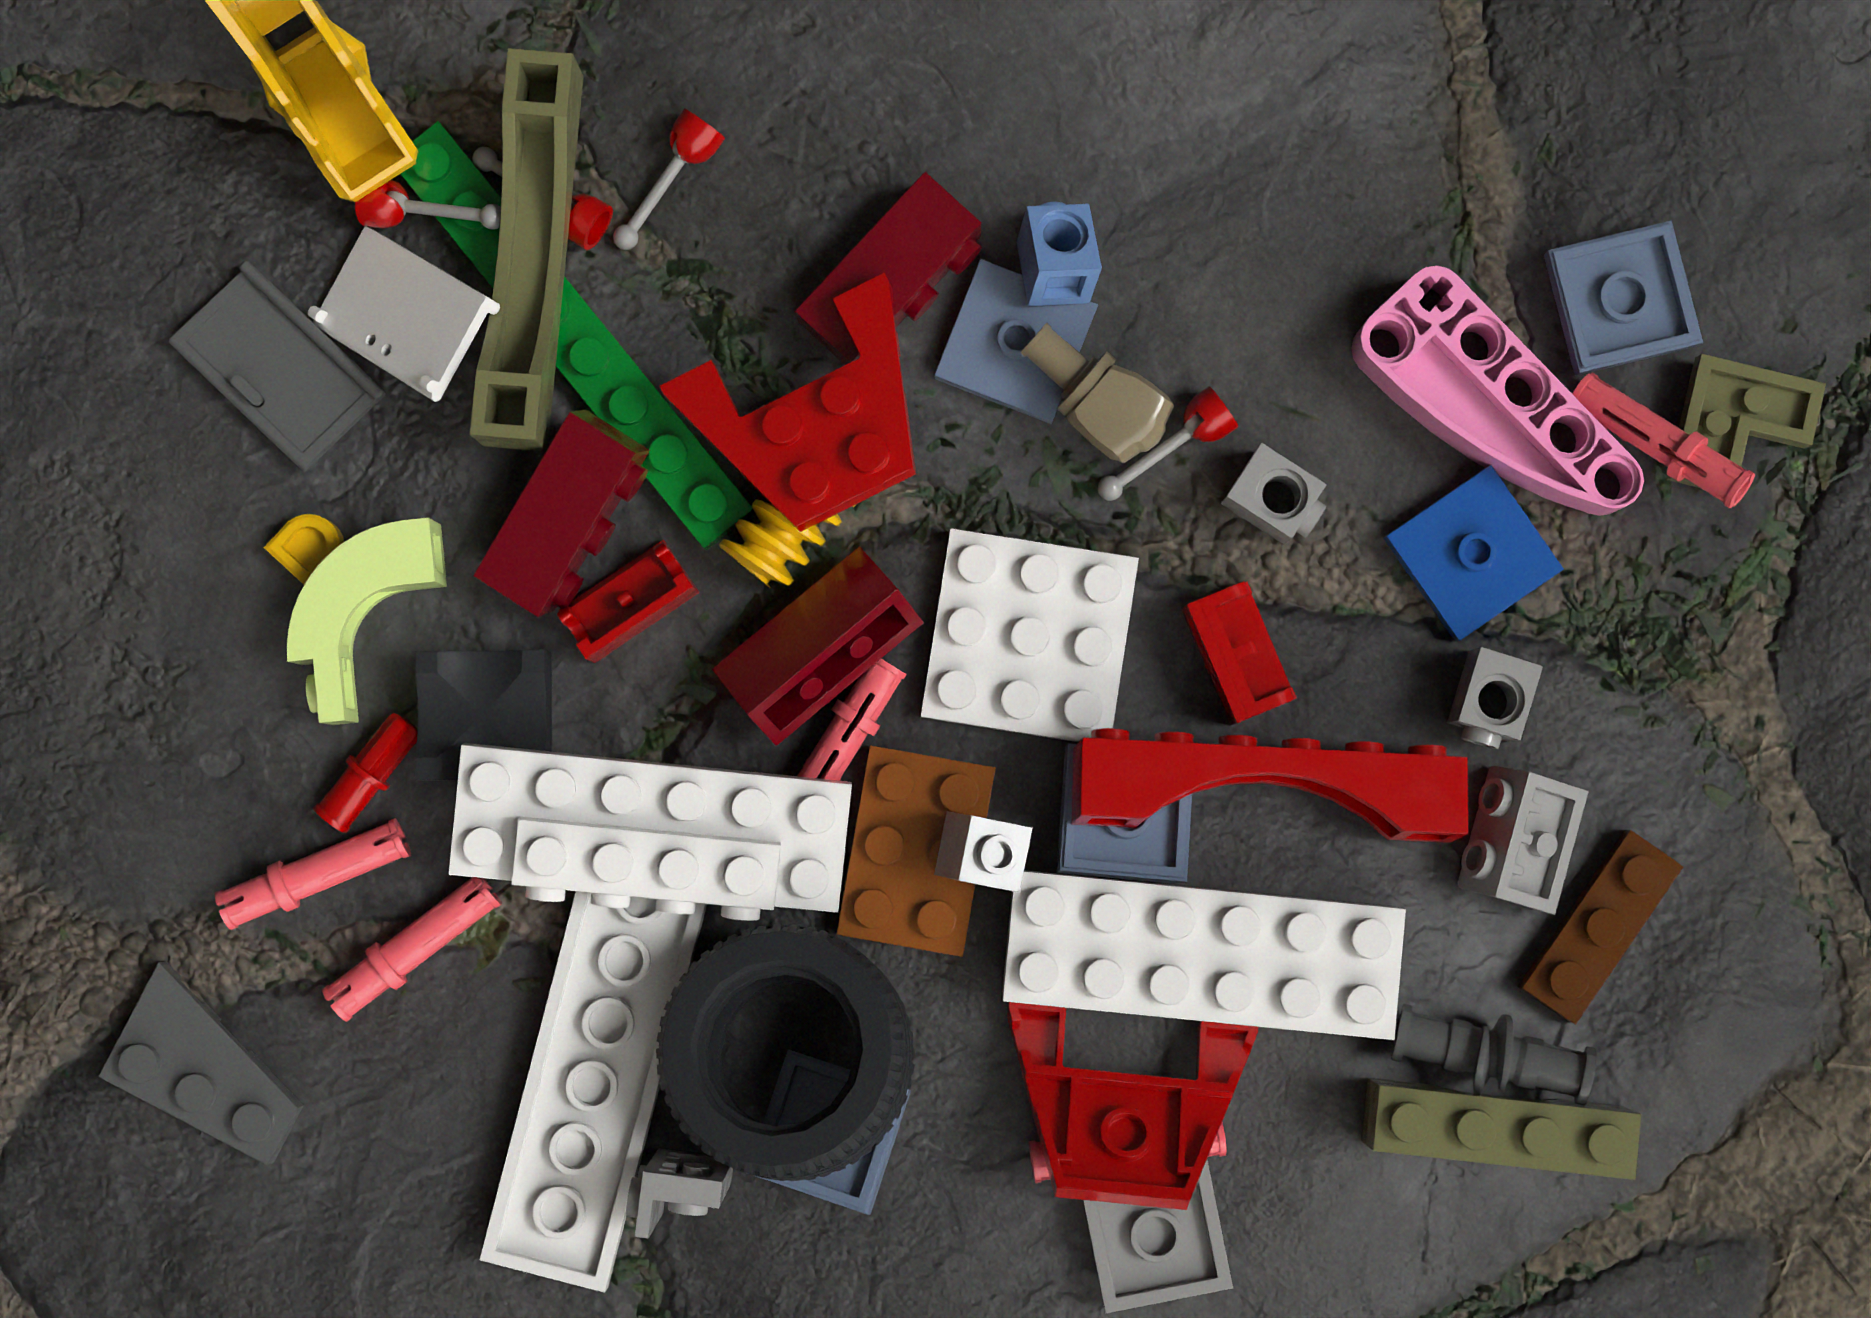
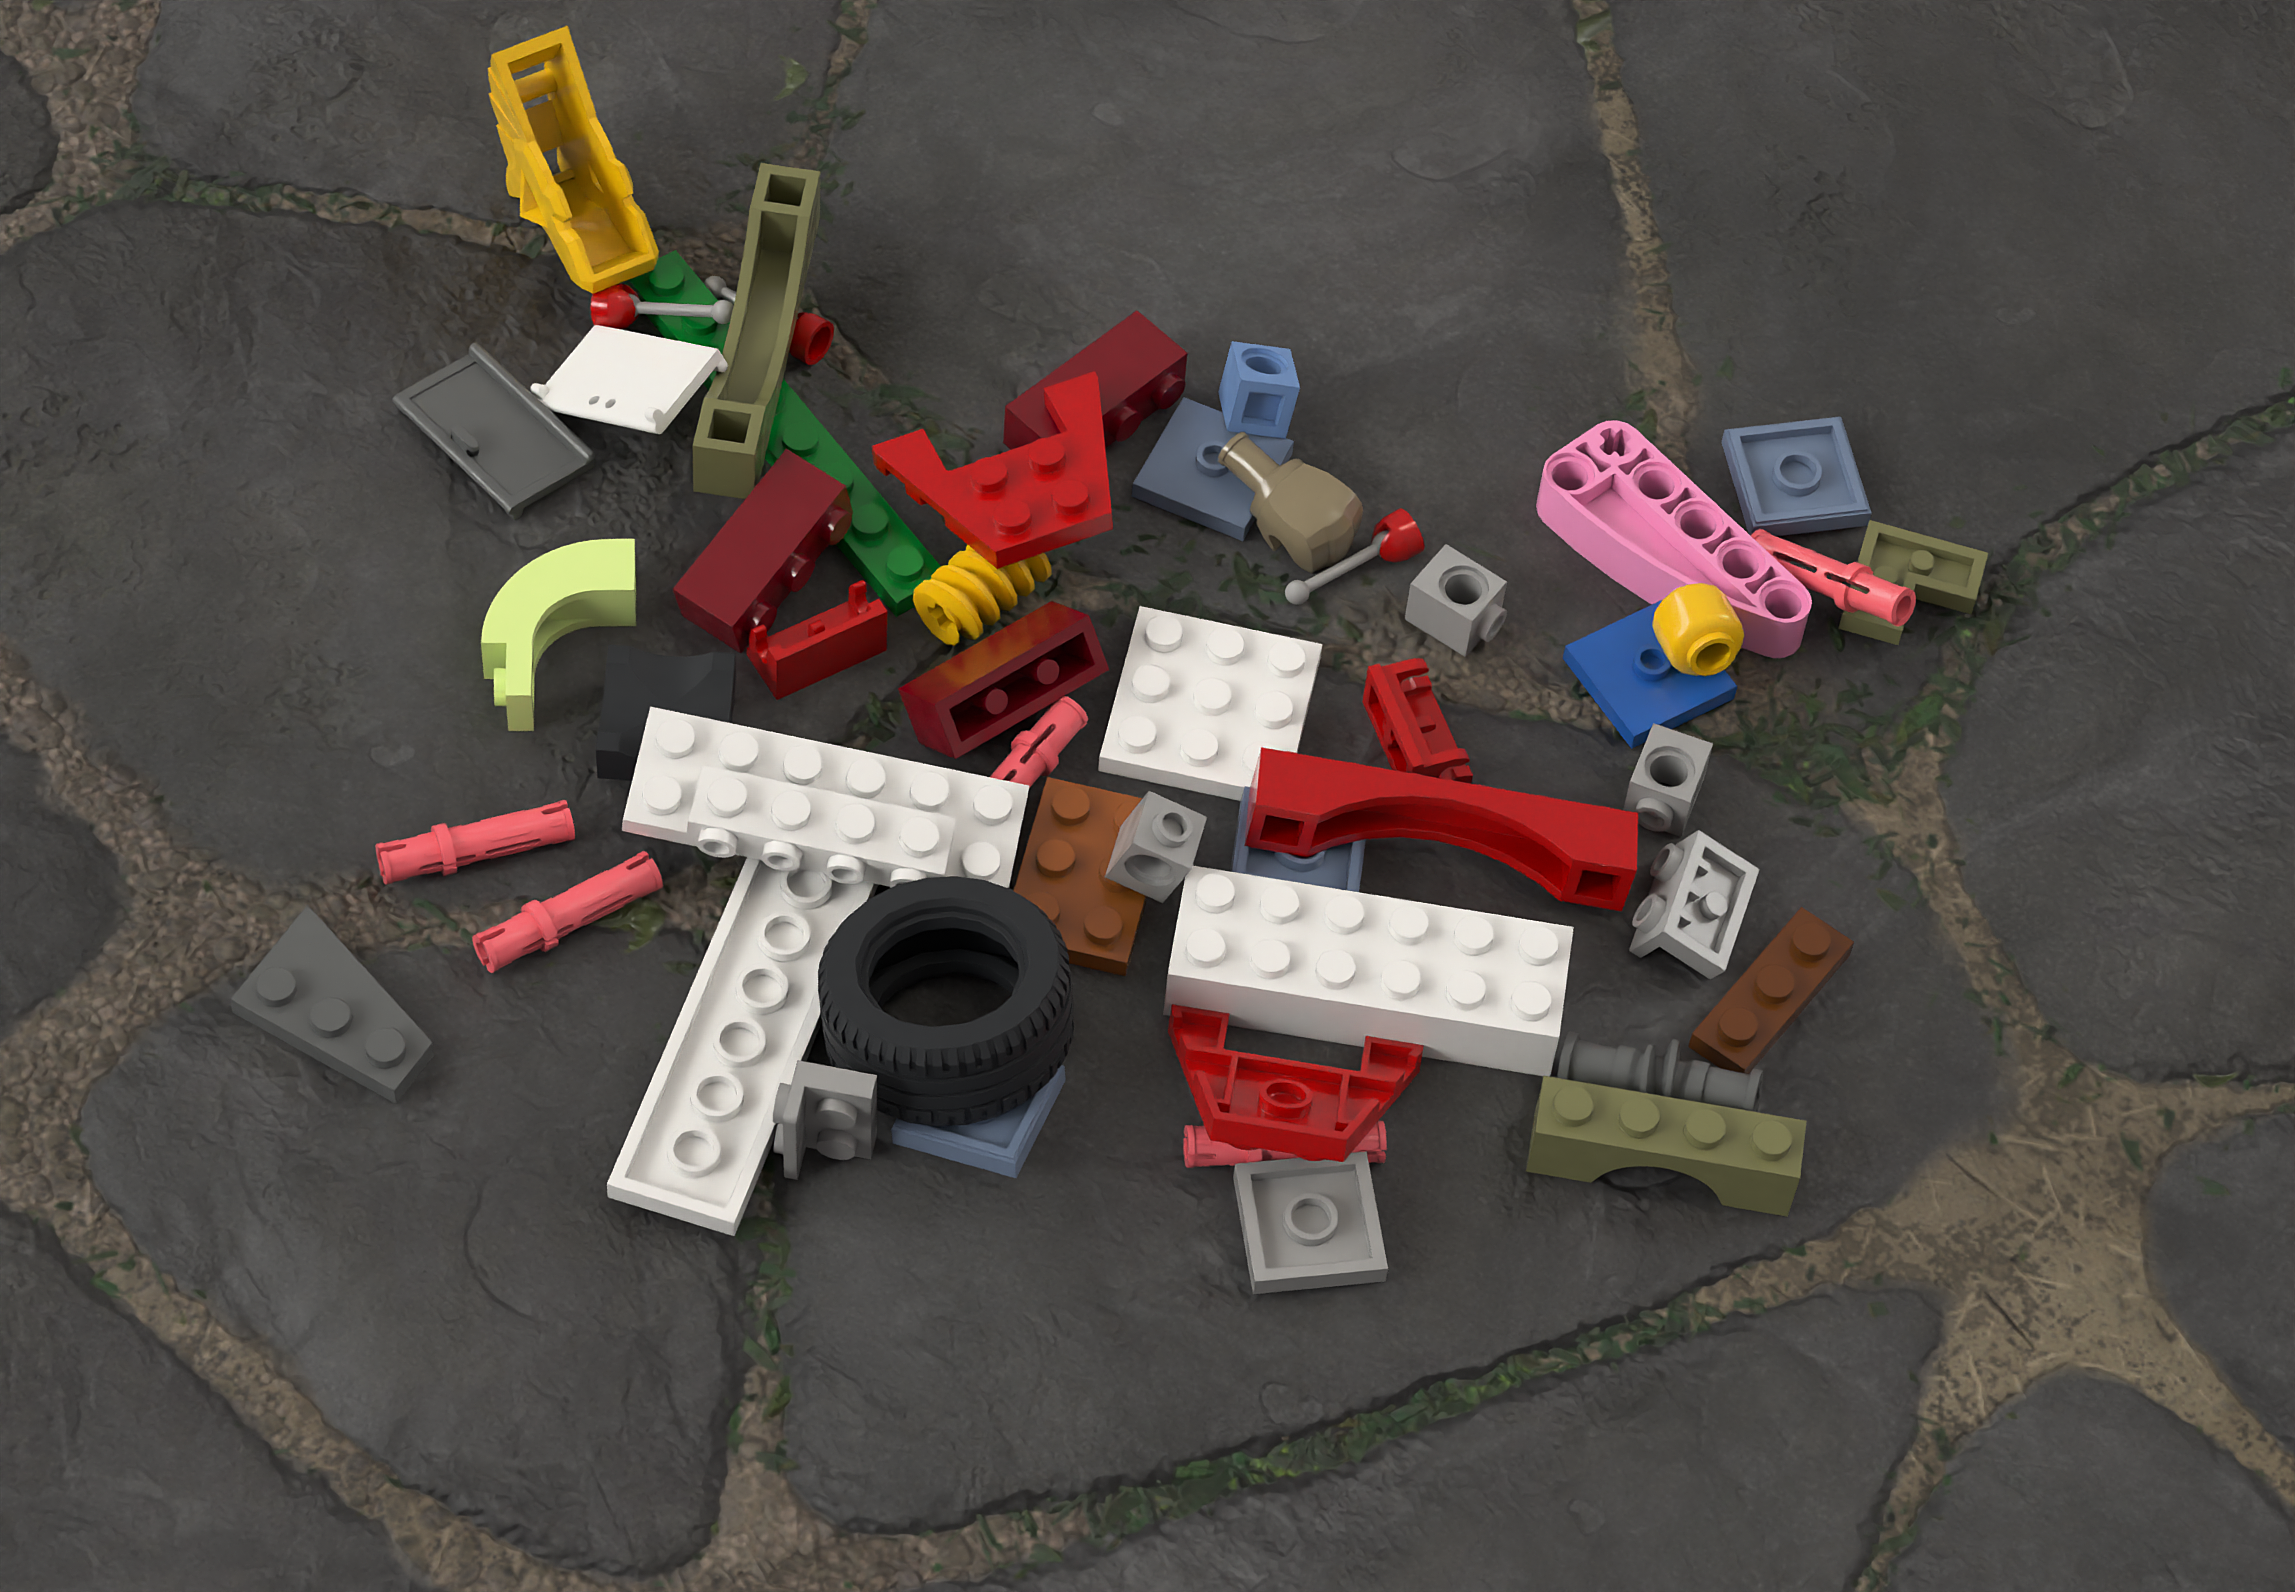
camera: 10 degrees left, 30 degrees down
yellow tile [264,514,344,585] -> none
red axle [313,713,418,833] -> none
hinge [613,108,725,250] -> none
none -> yellow head [1652,583,1744,676]

